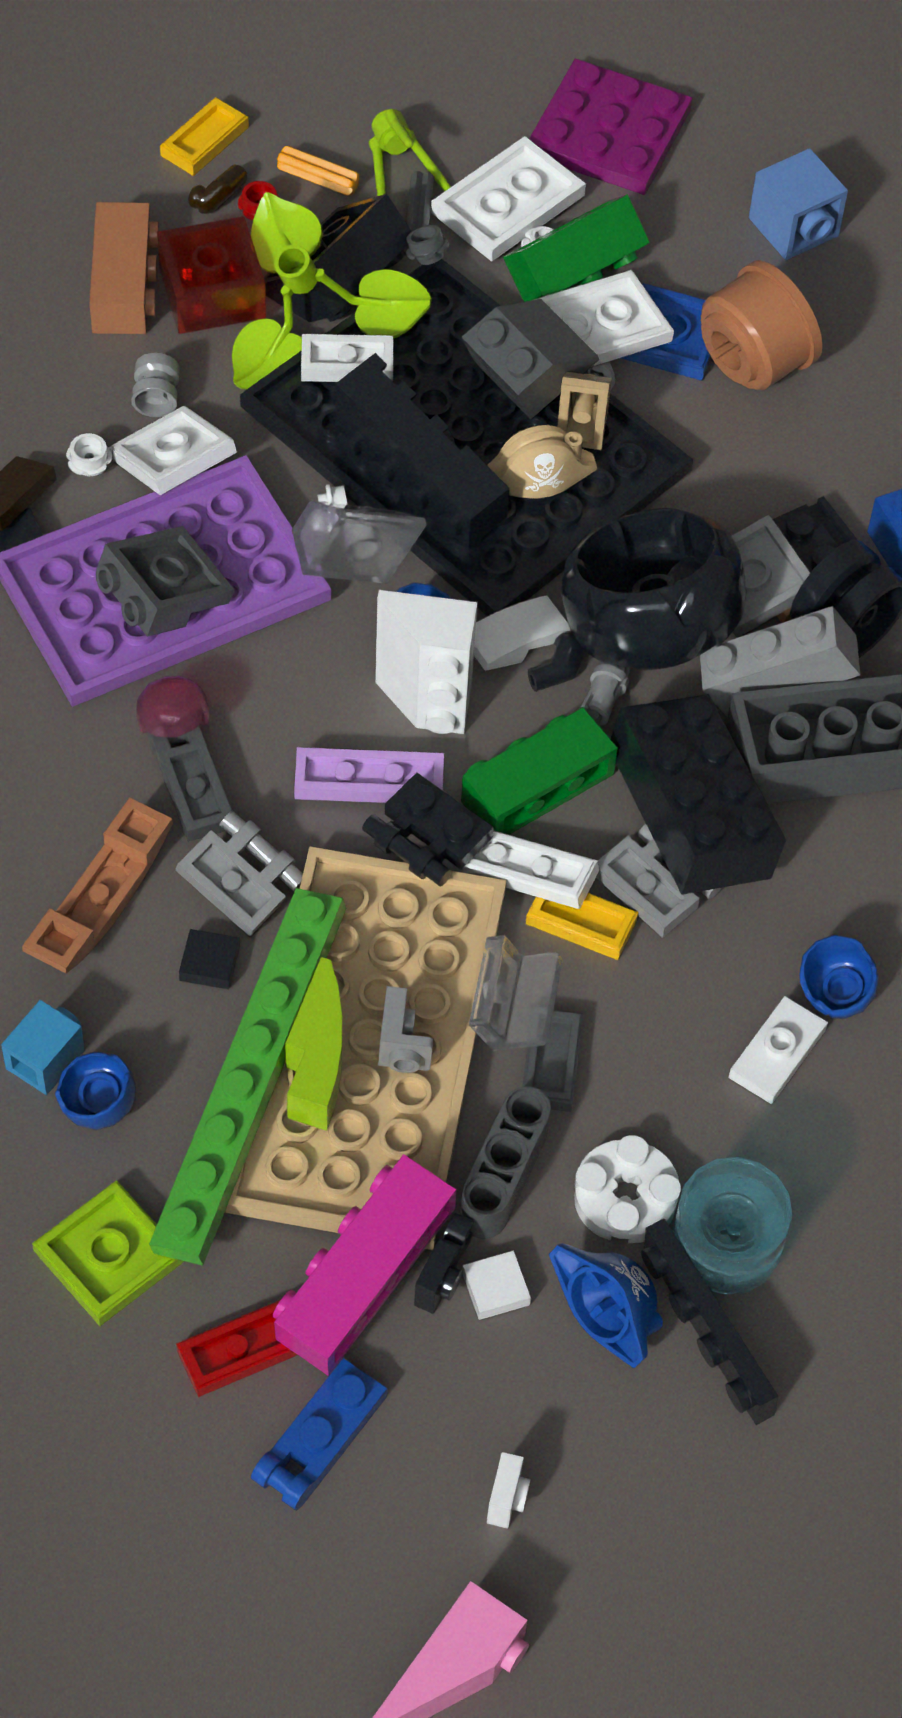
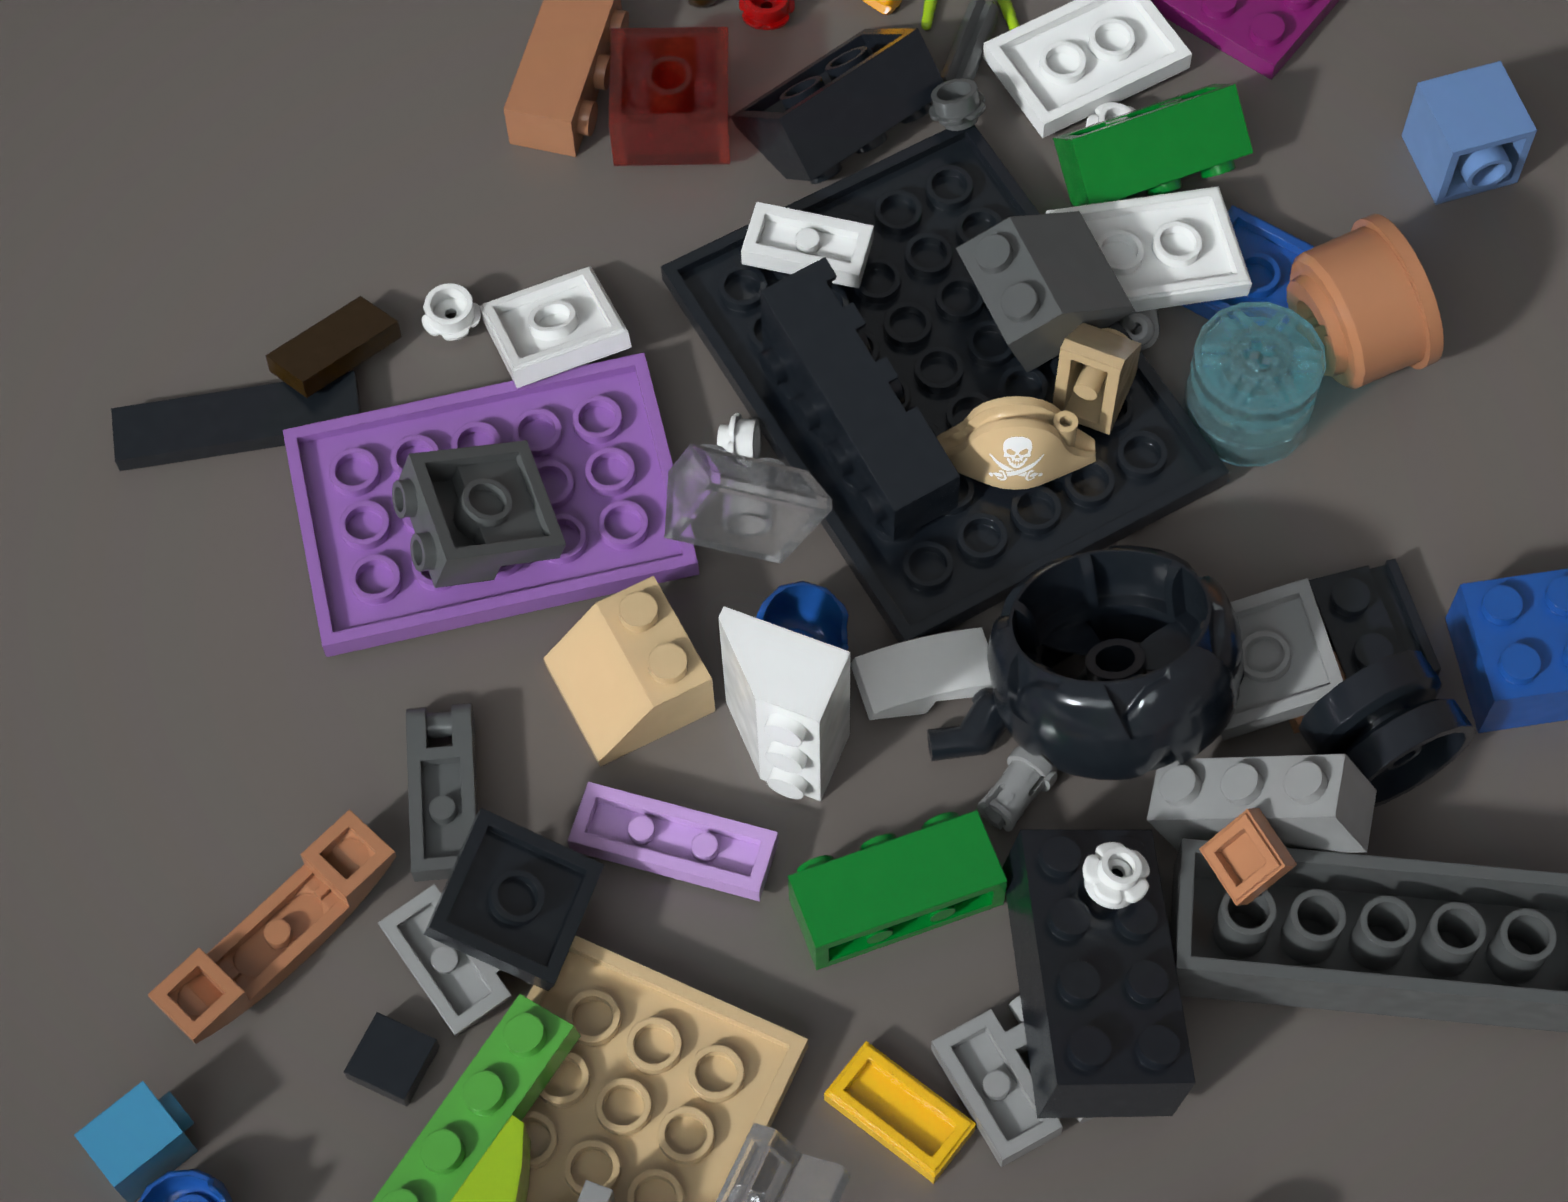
camera: 20 degrees right, 5 degrees up
light grey wheel [131,353,180,417] -> none
clear pink hair [136,675,210,737] -> none
lime plant [232,192,432,390] -> none
black plate [362,773,494,887] -> none
white tile [442,830,599,909] -> none
none -> black plate [424,808,604,991]
none -> tan slope [543,576,715,767]
none -> white plate [1082,842,1150,909]
none -> clear light blue wheel [1182,302,1327,467]
none -> nougat tile [1199,808,1297,906]

